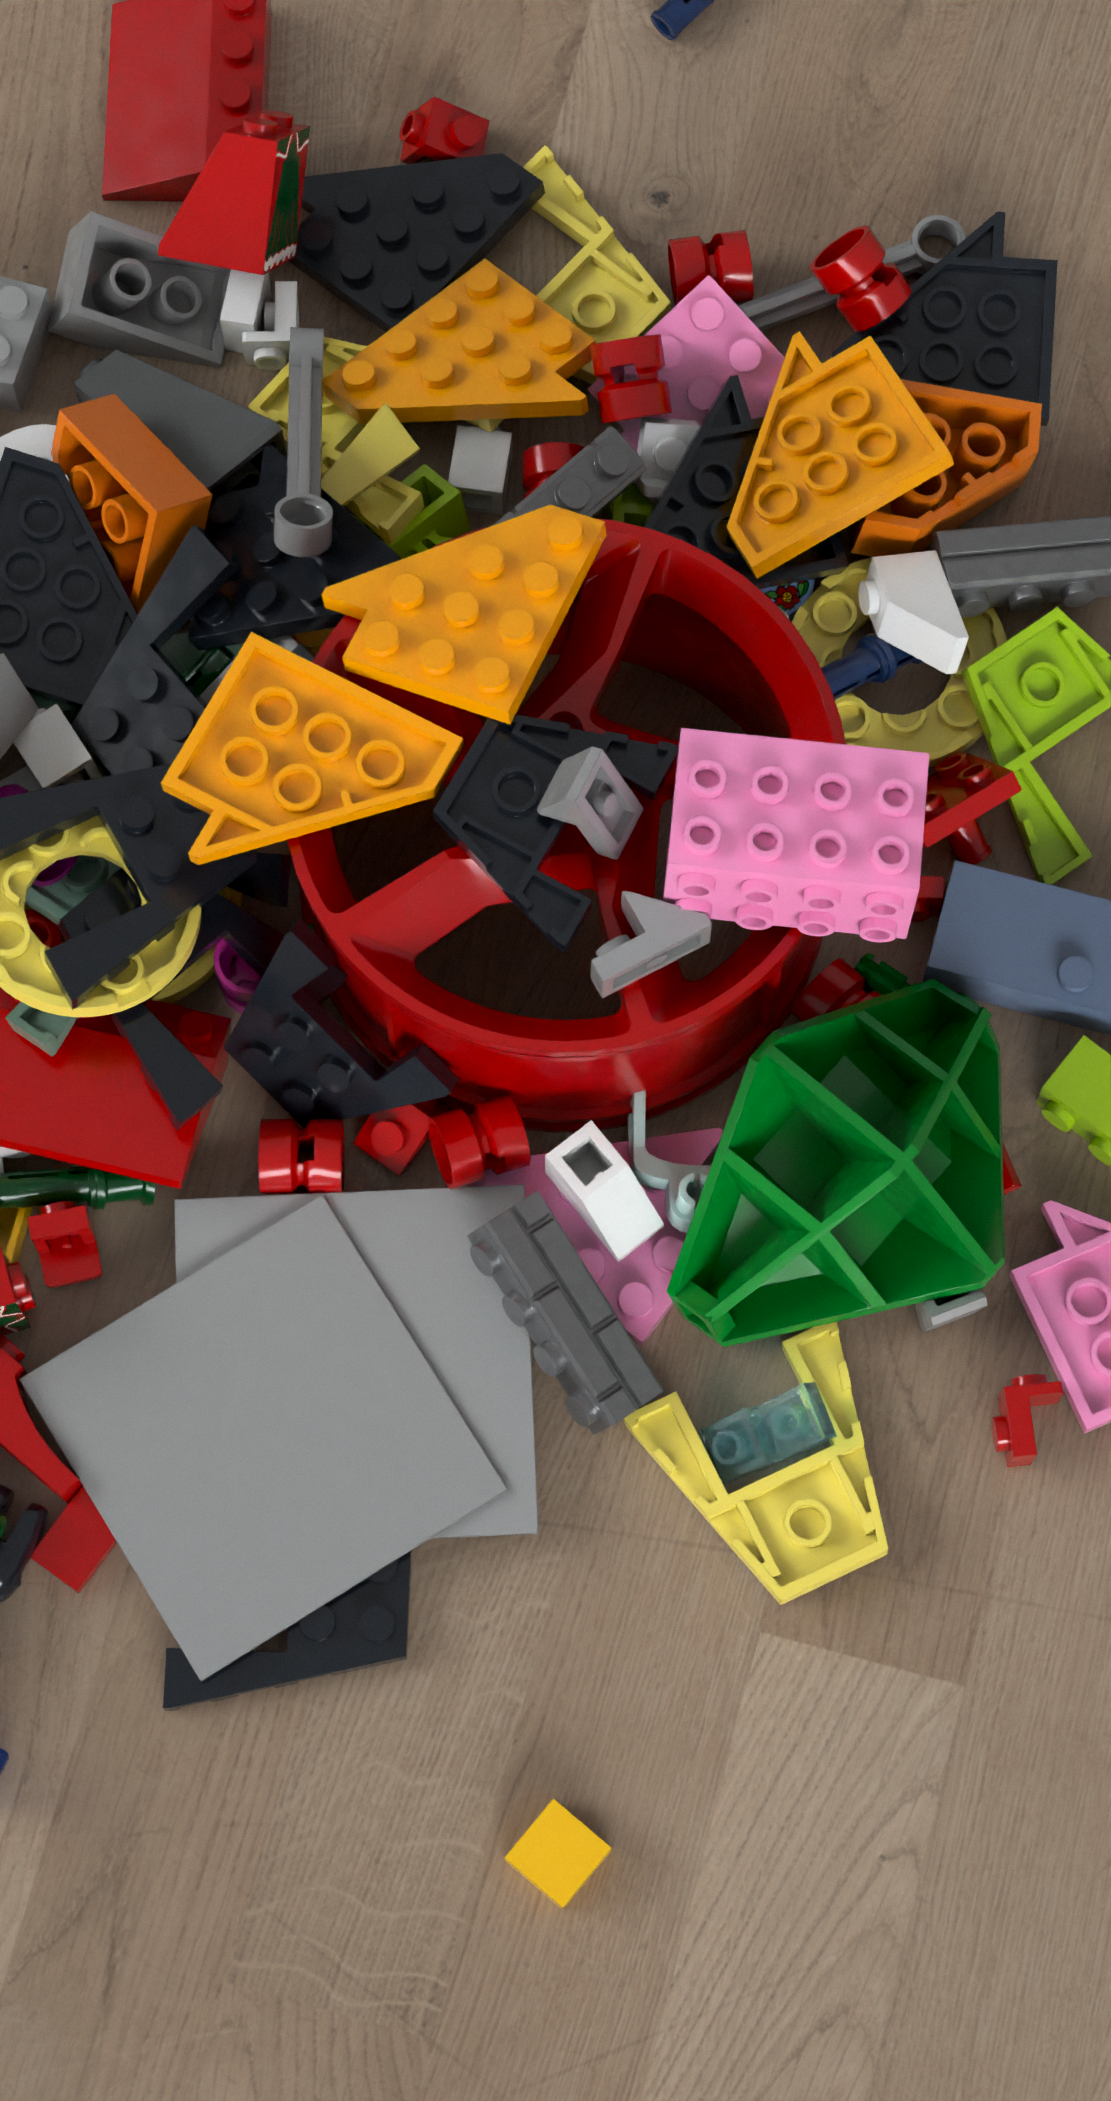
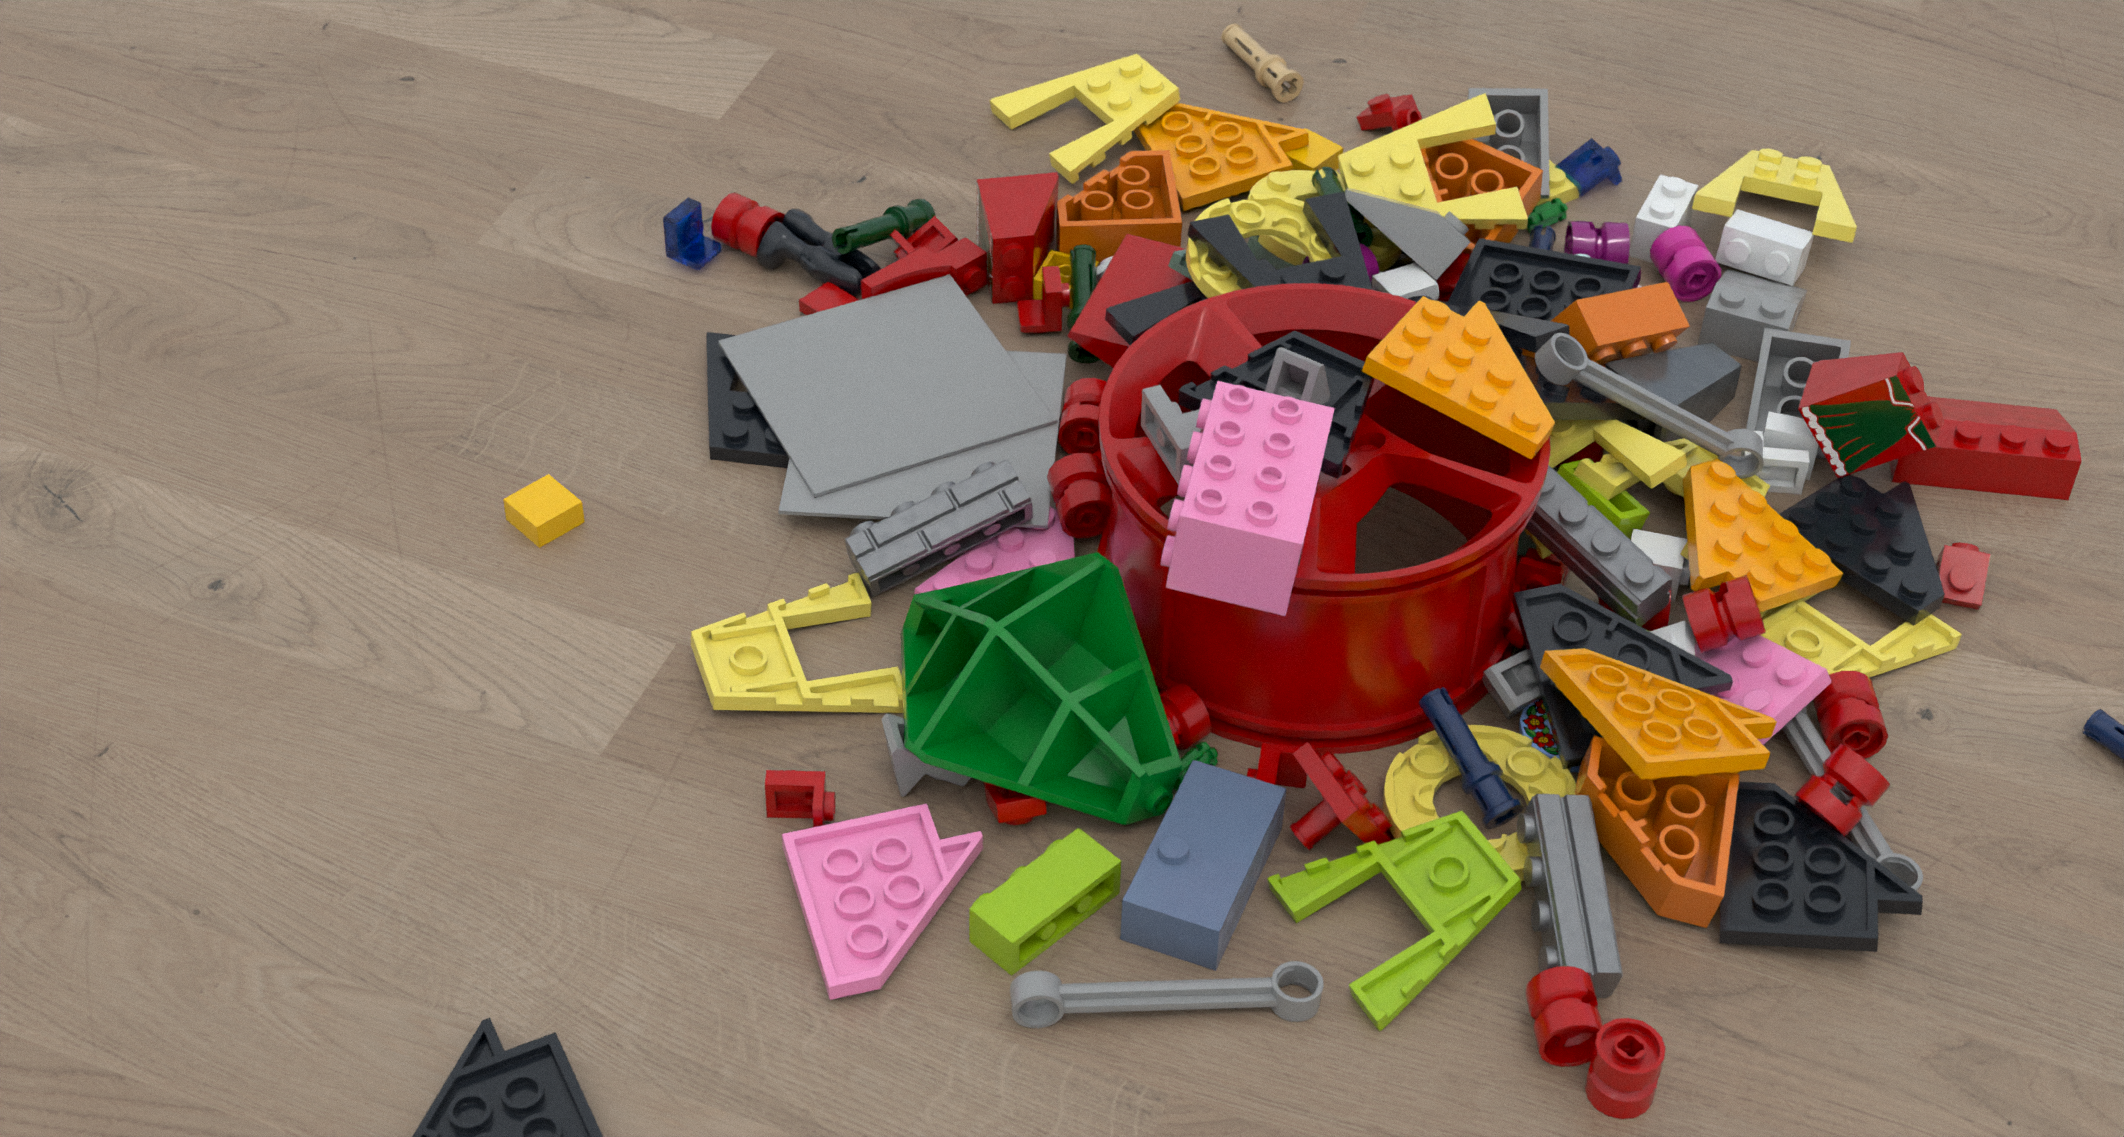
camera: 95 degrees right, 30 degrees down
light orange wing [161,632,464,865] -> none
white slope [545,1120,664,1262] -> none
clear light blue slope [699,1382,837,1485] -> none
white slope [858,550,969,674] -> none

